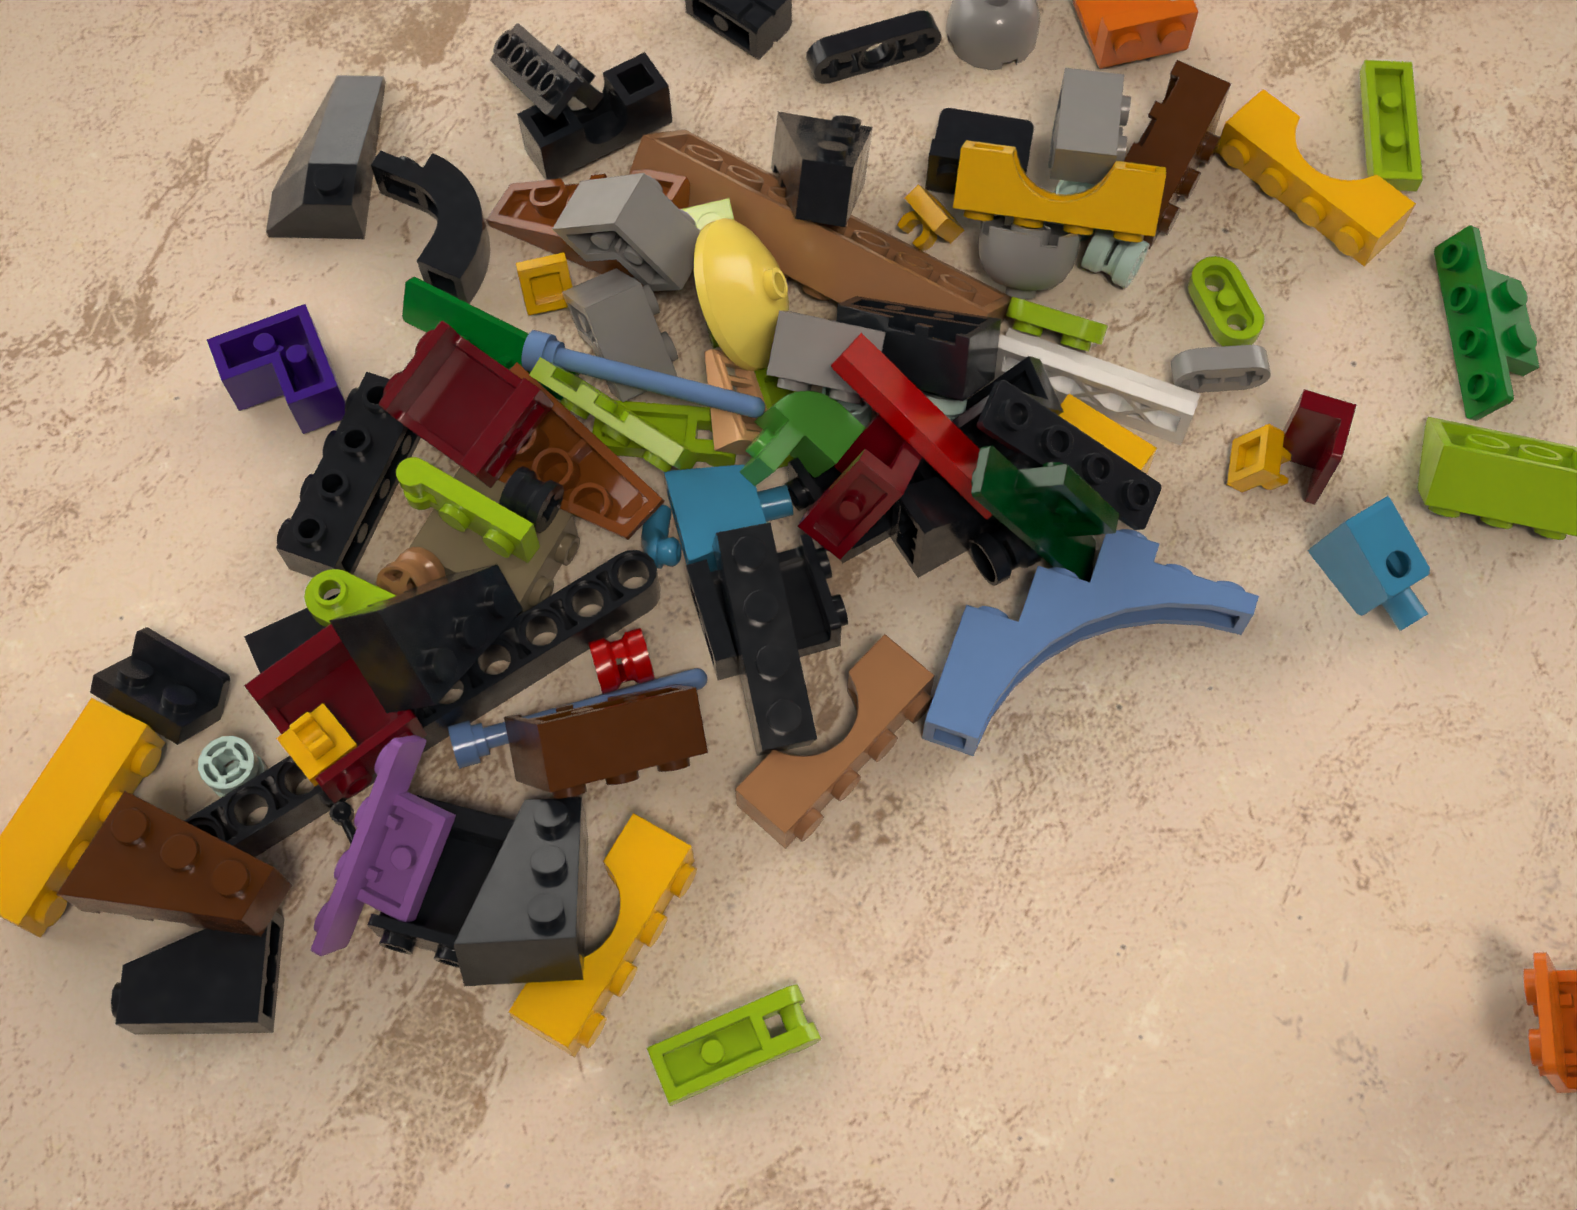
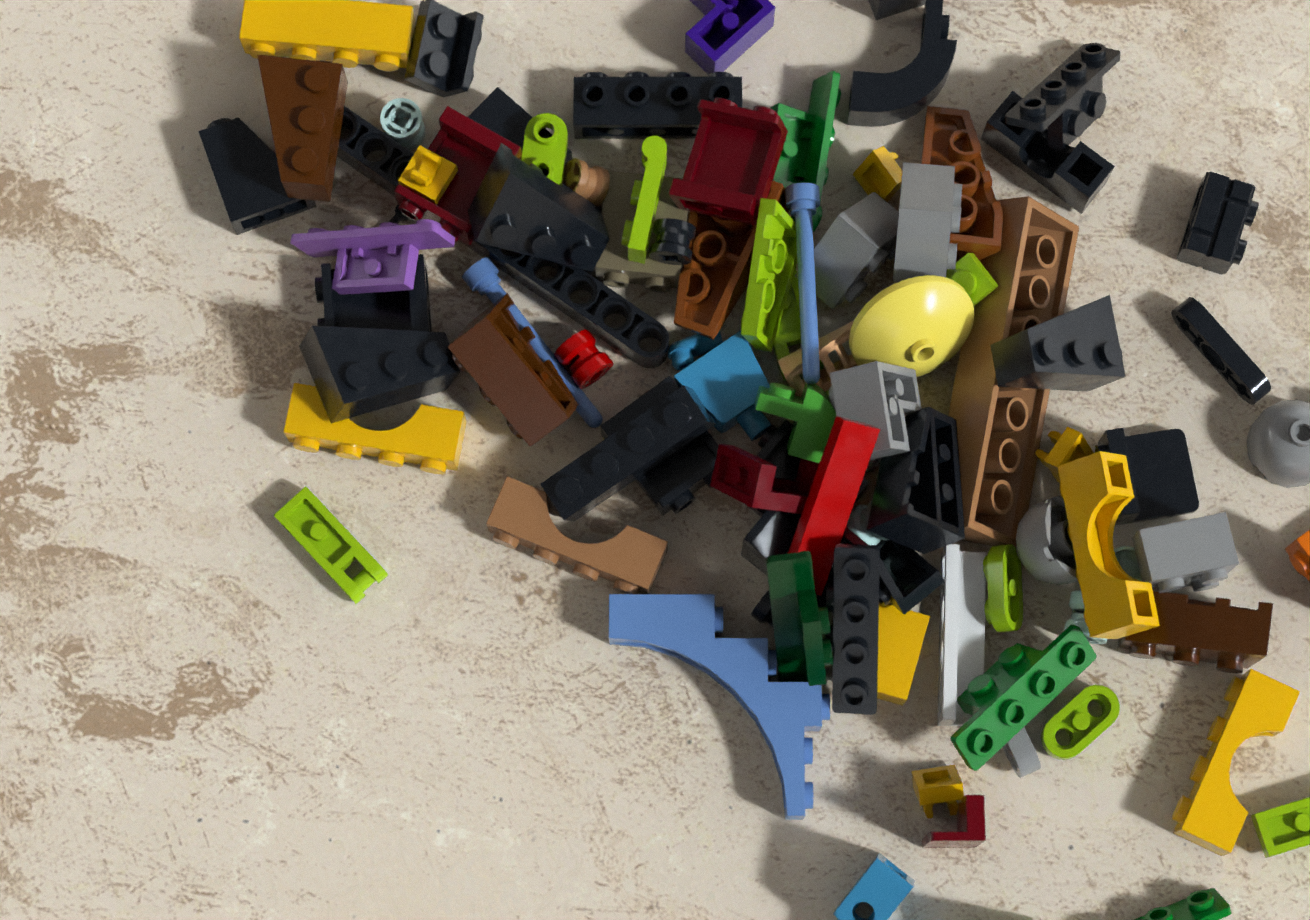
camera: 70 degrees right, 10 degrees up
none -> green bracket [951,624,1097,771]

